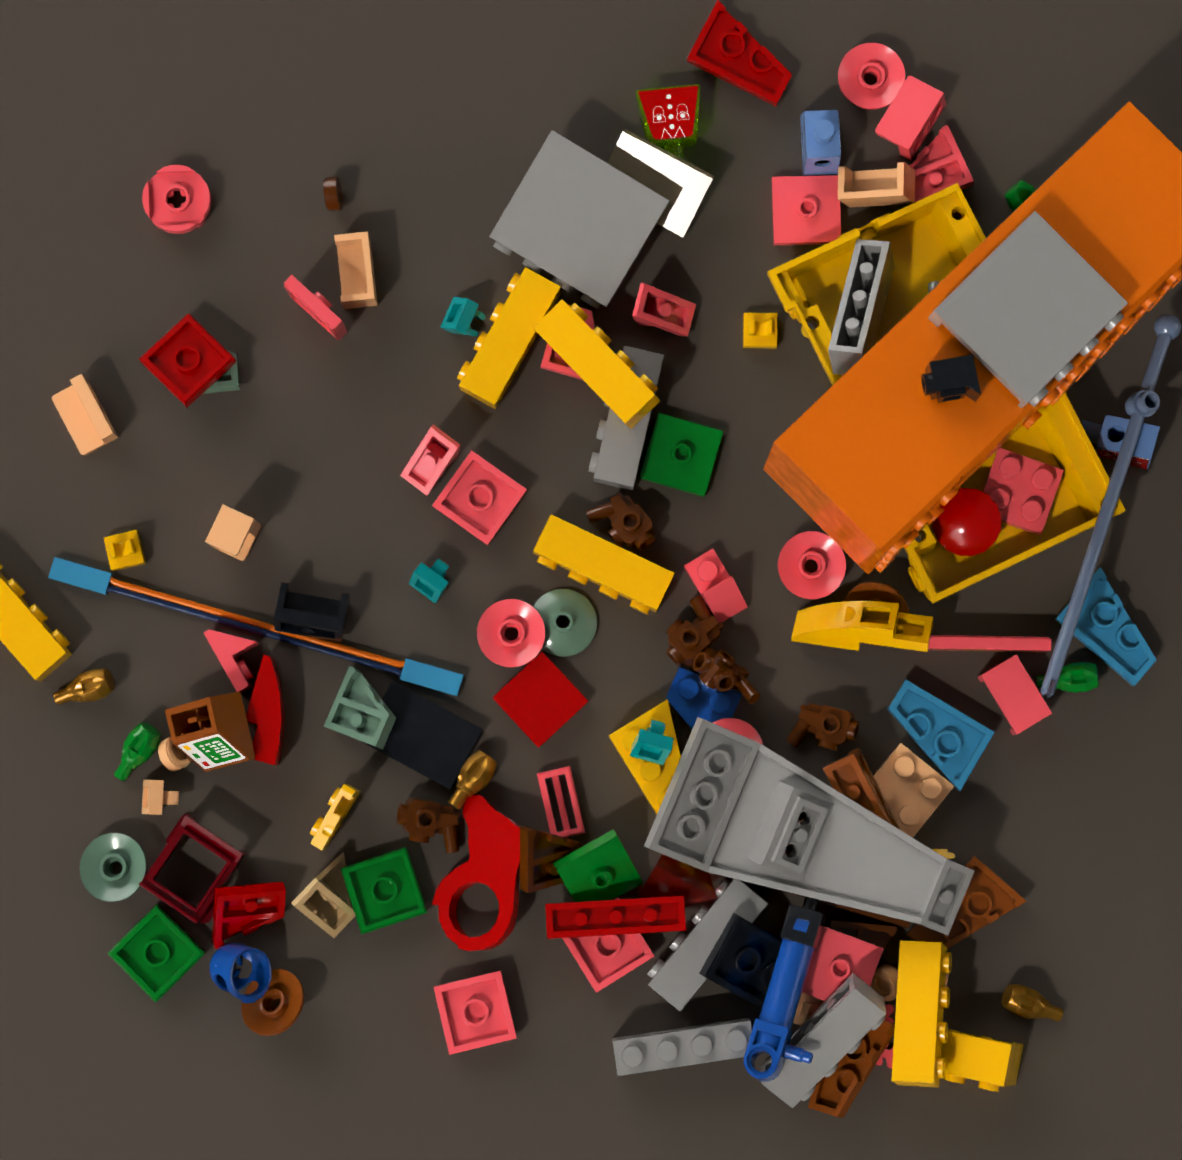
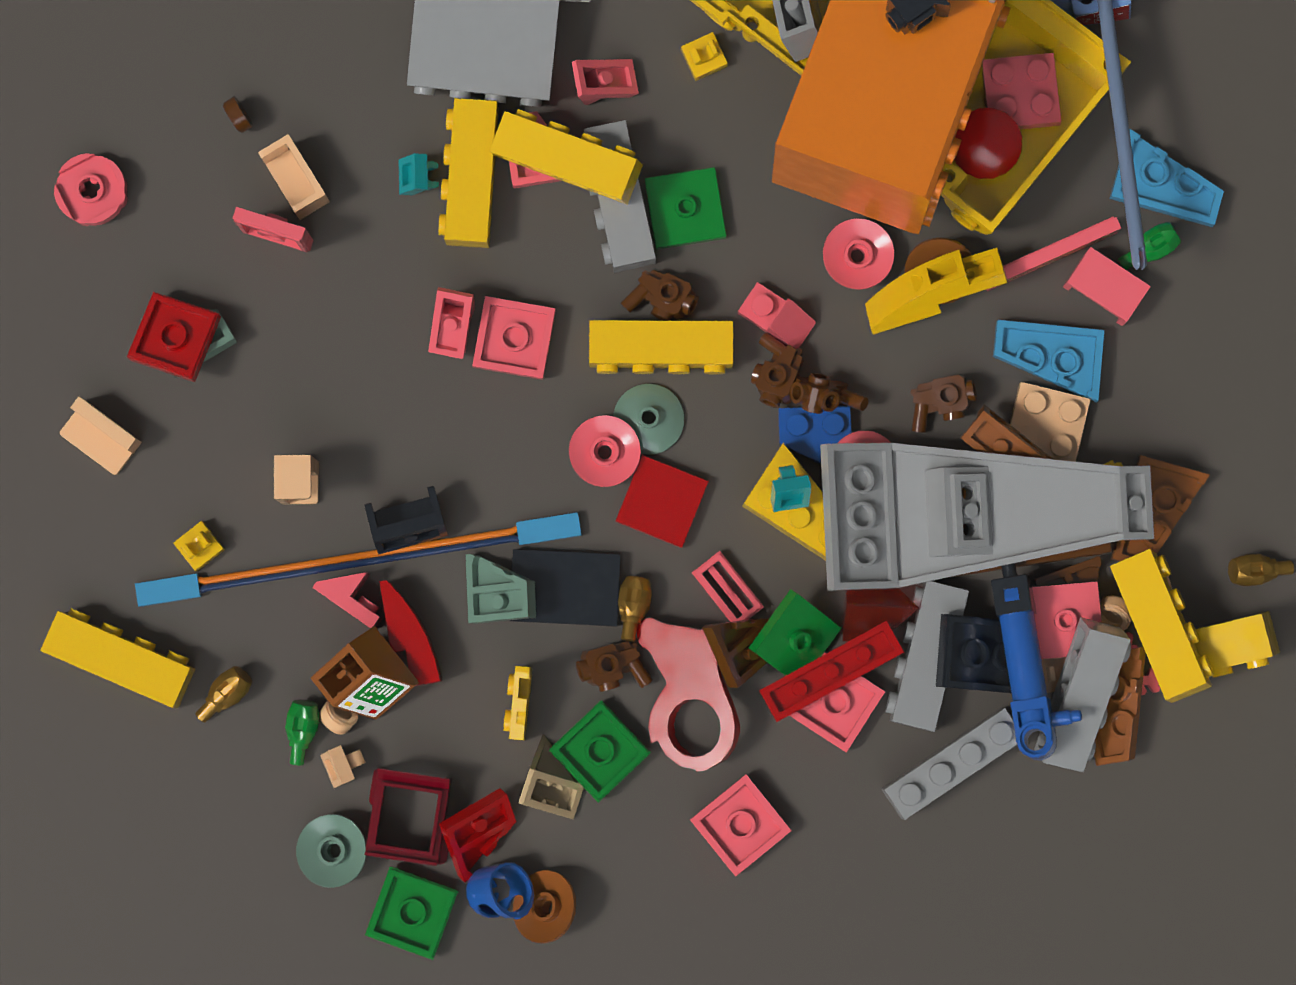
camera: 25 degrees left, 0 degrees up
teal tile [409,558,450,604] -> none

